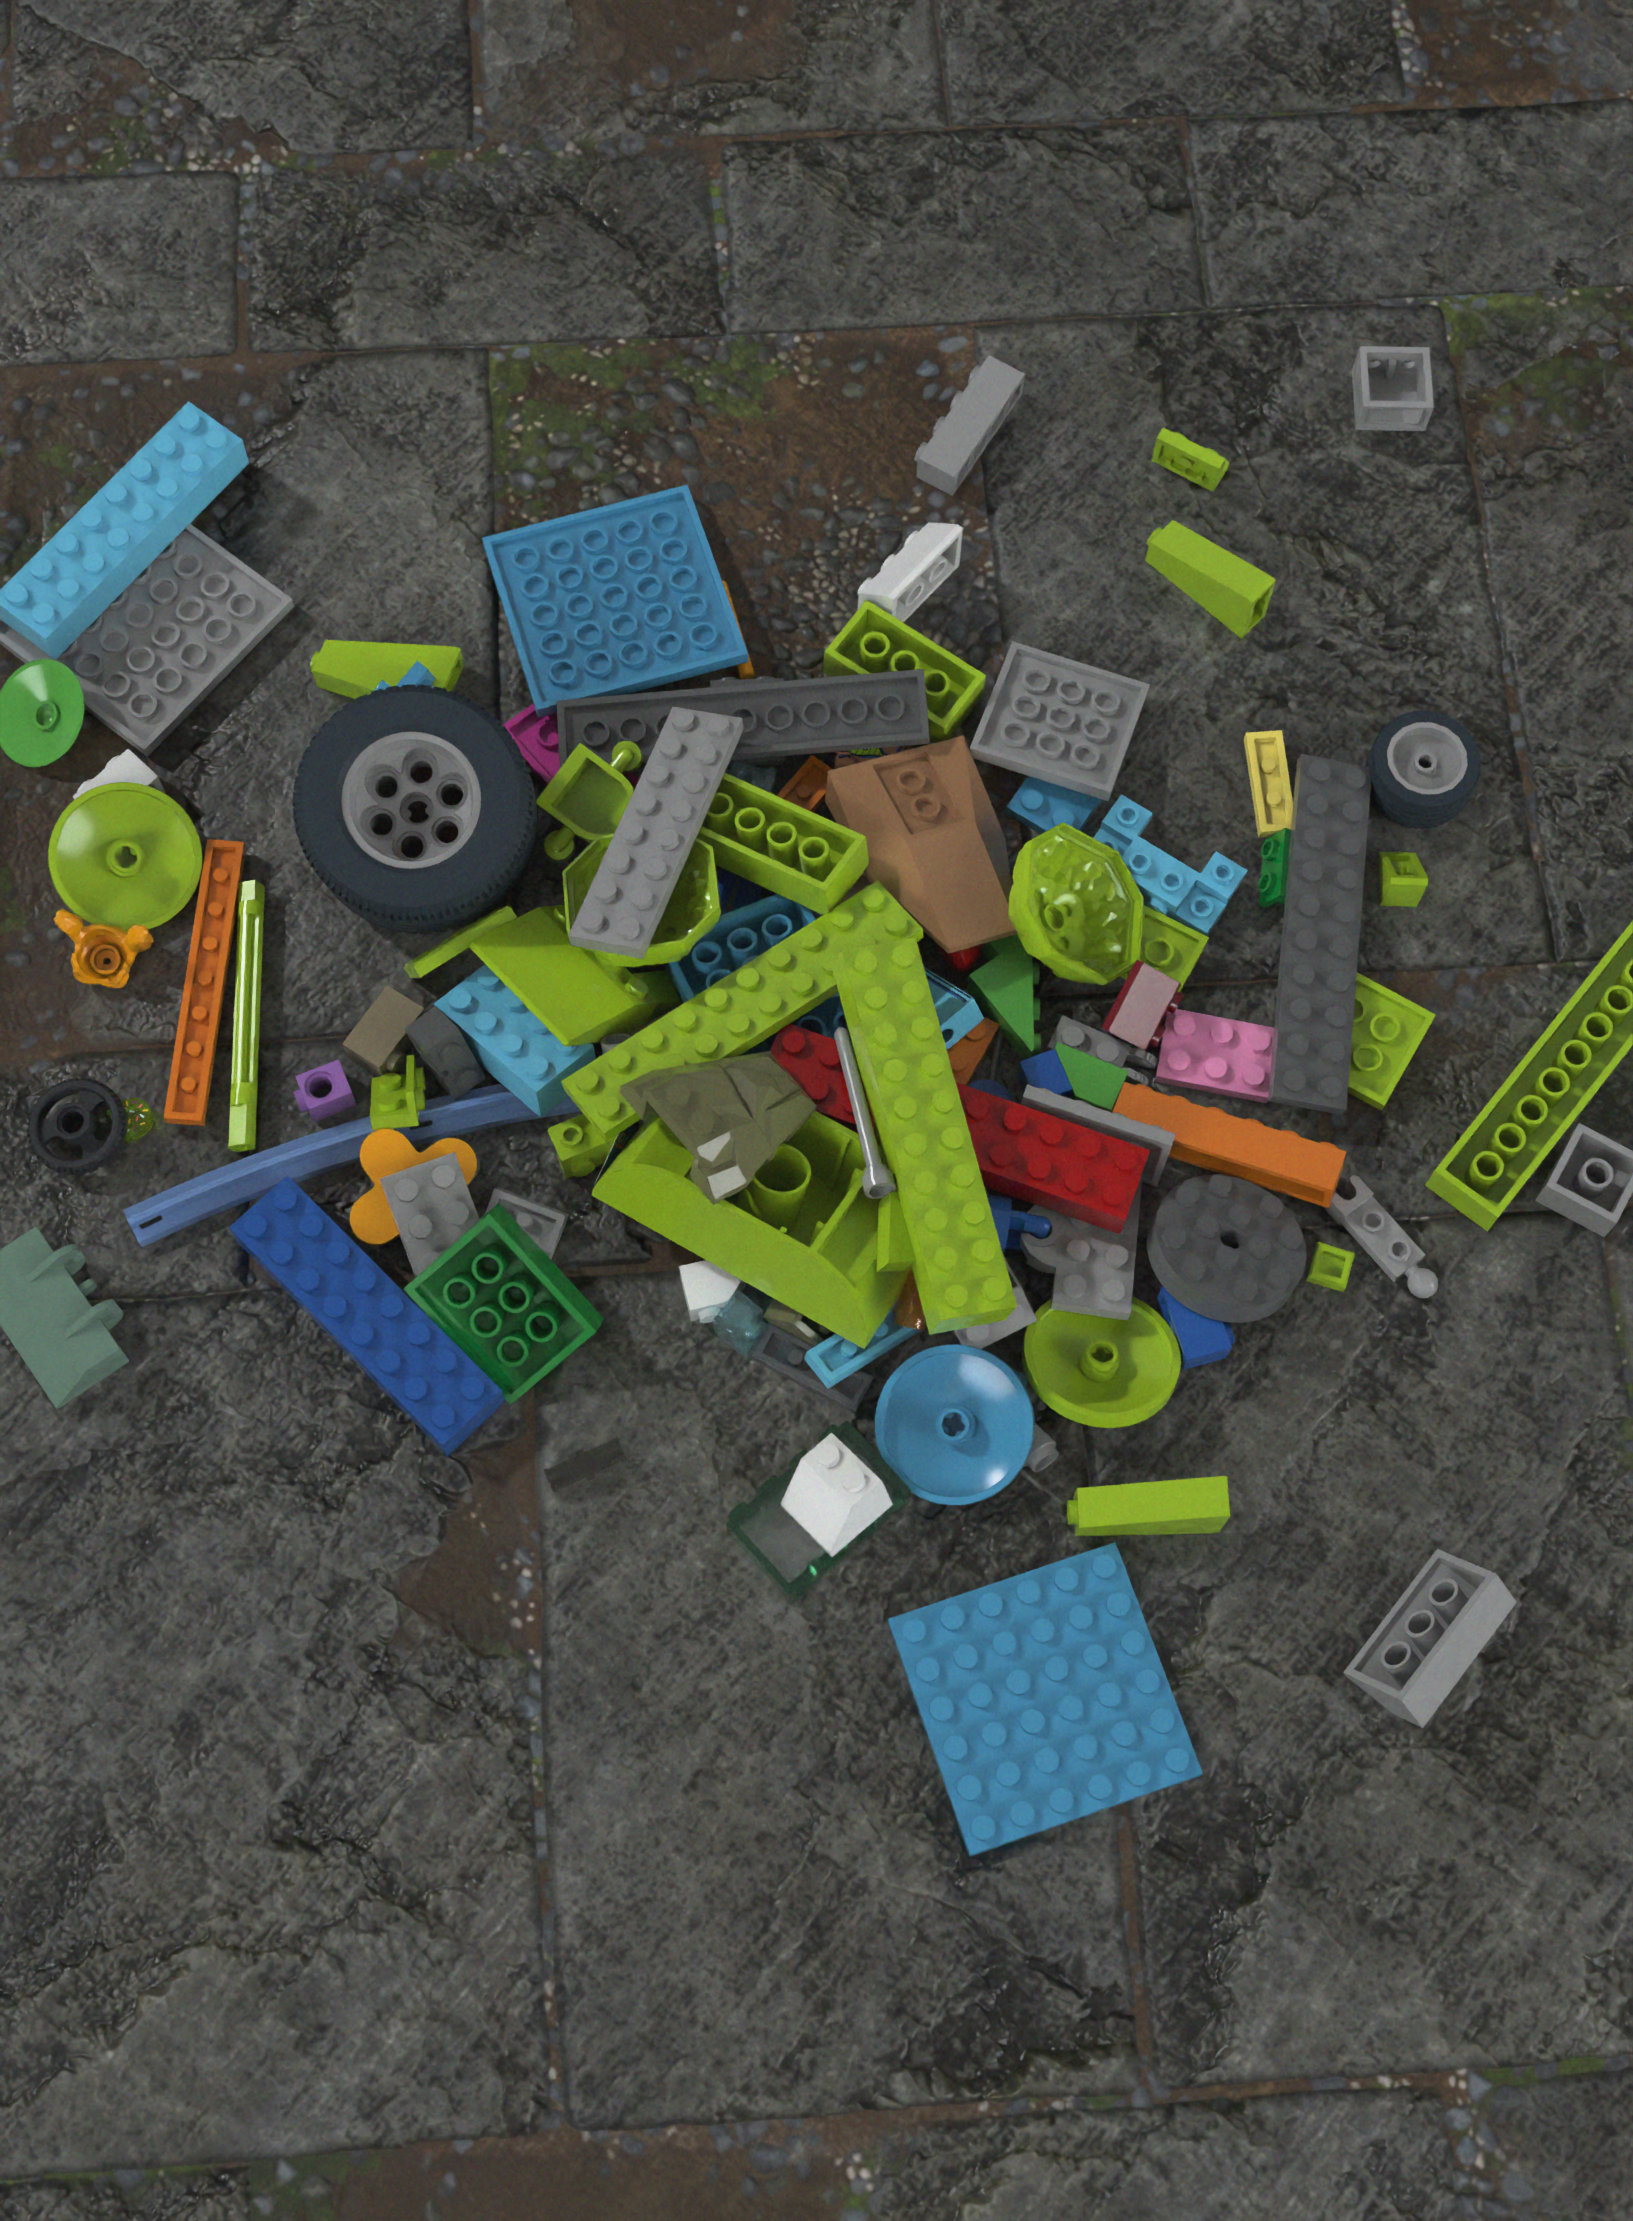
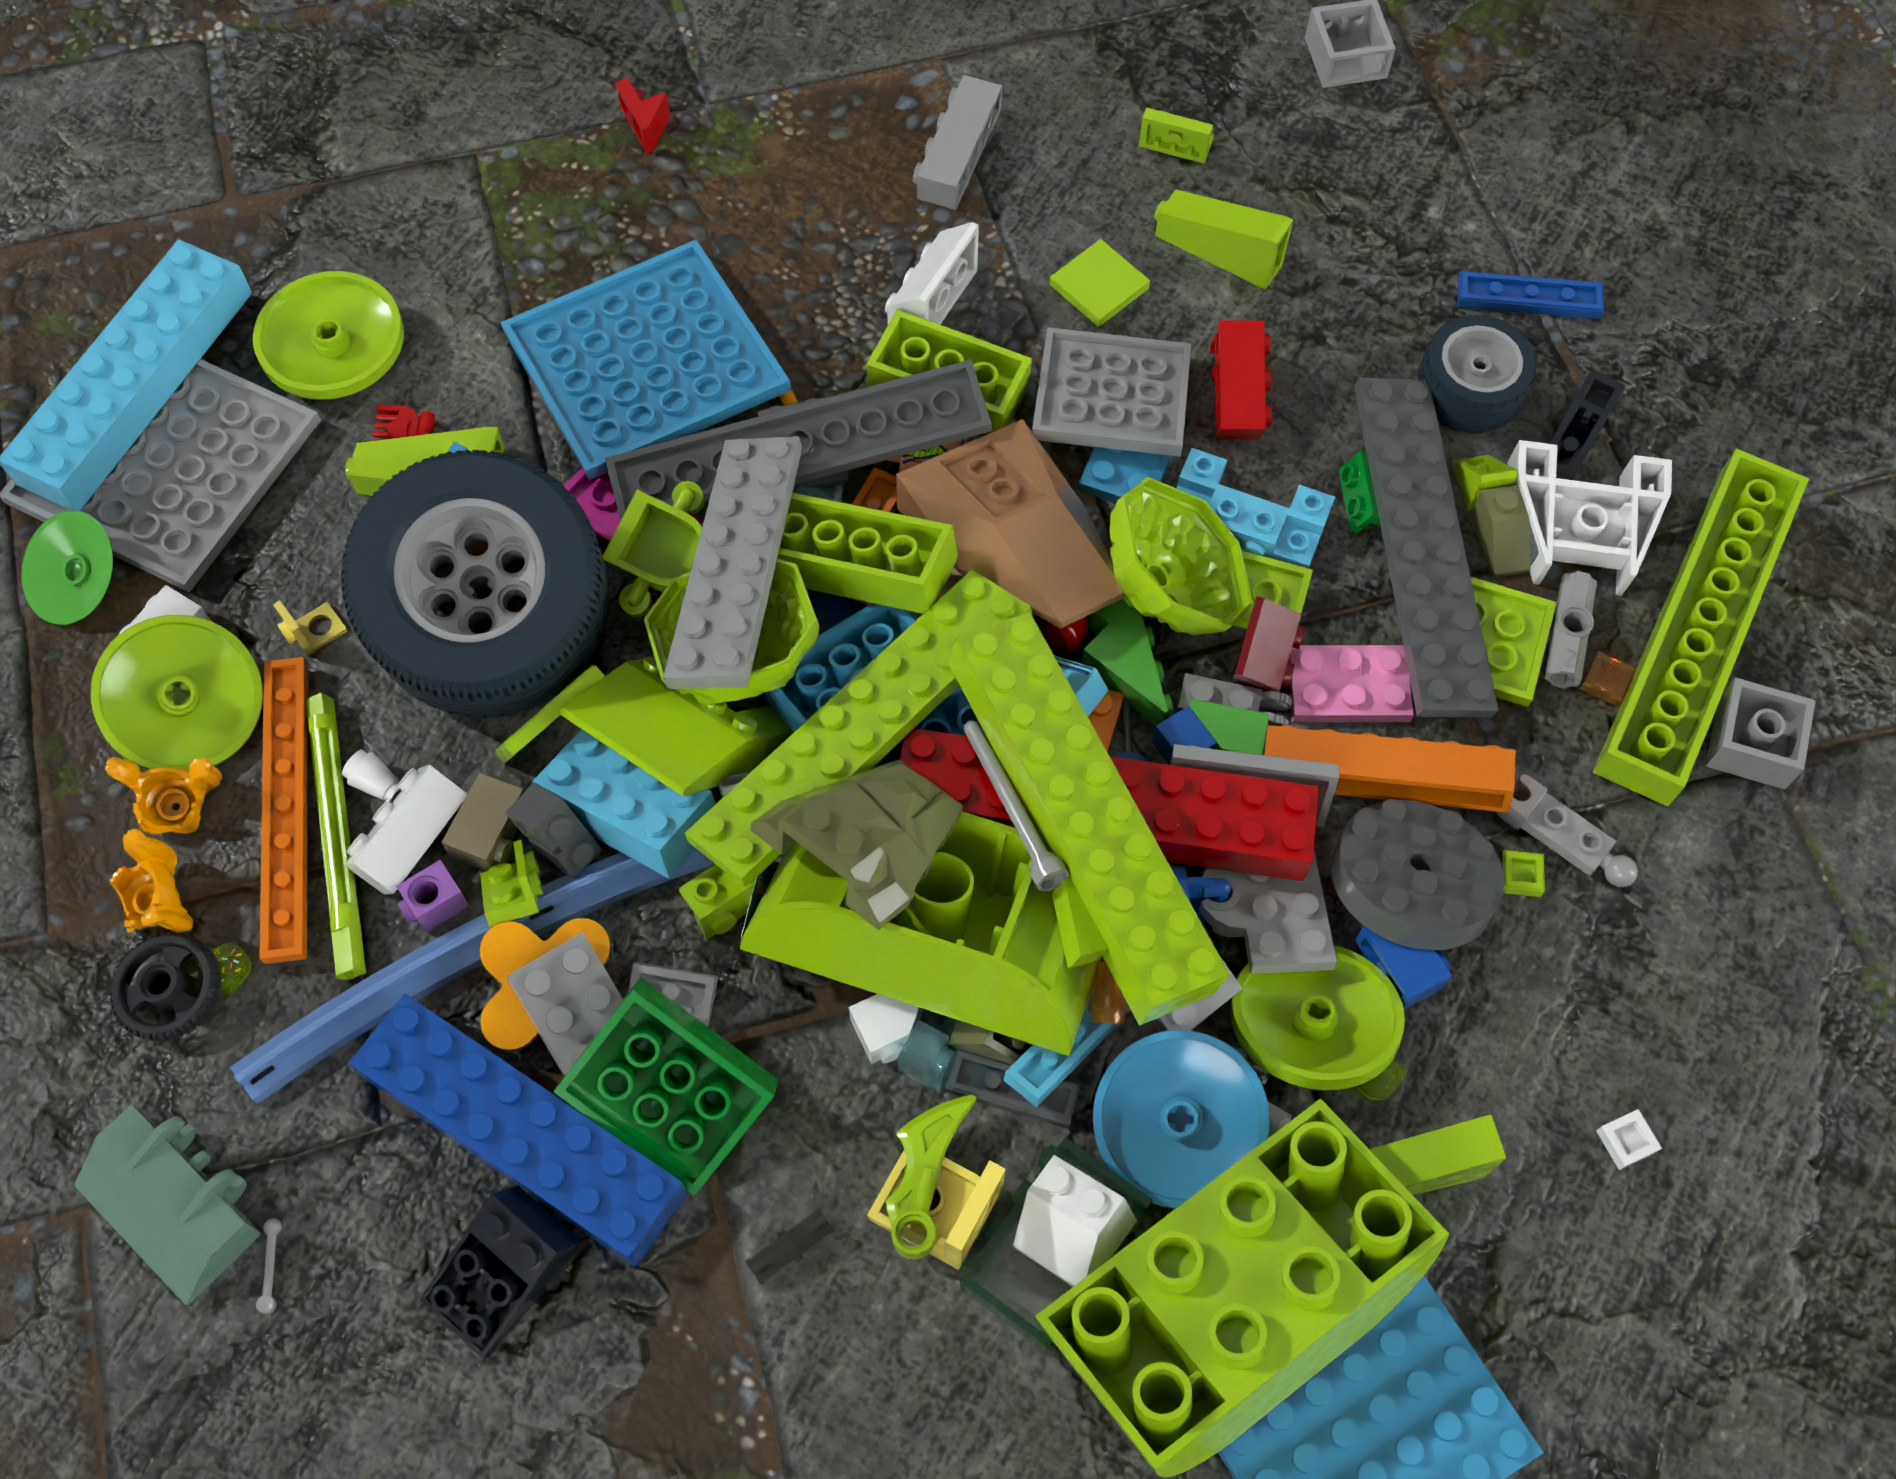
camera: 10 degrees left, 5 degrees down
light yellow plate [1244,730,1293,838] -> none
light grey slope [1343,1549,1517,1728] -> none
none -> light orange hair [110,829,193,933]
none -> lime dish [253,271,404,400]
none -> light grey hinge [256,1218,282,1314]
none -> light yellow bracket [273,600,348,656]
none -> white cone [342,750,402,803]
none -> white brick [344,765,467,895]
none -> red piece [371,404,435,441]
none -> black slope [419,1185,582,1359]
none -> red slope [615,78,670,153]
none -> light yellow bracket [867,1149,1006,1271]
none -> lime piece [886,1095,976,1260]
none -> lime brick [1035,1098,1449,1478]
none -> lime tile [1049,239,1150,327]
none -> red wedge [1210,320,1272,439]
none -> clear neon green tile [1357,1060,1408,1100]
none -> blue tile [1457,271,1604,319]
none -> olive slope [1470,485,1531,578]
none -> white wedge [1507,440,1672,596]
none -> light grey piece [1544,571,1597,689]
none -> black slope [1549,369,1626,480]
none -> clear orange plate [1580,651,1635,705]
none -> white plate [1596,1109,1662,1170]

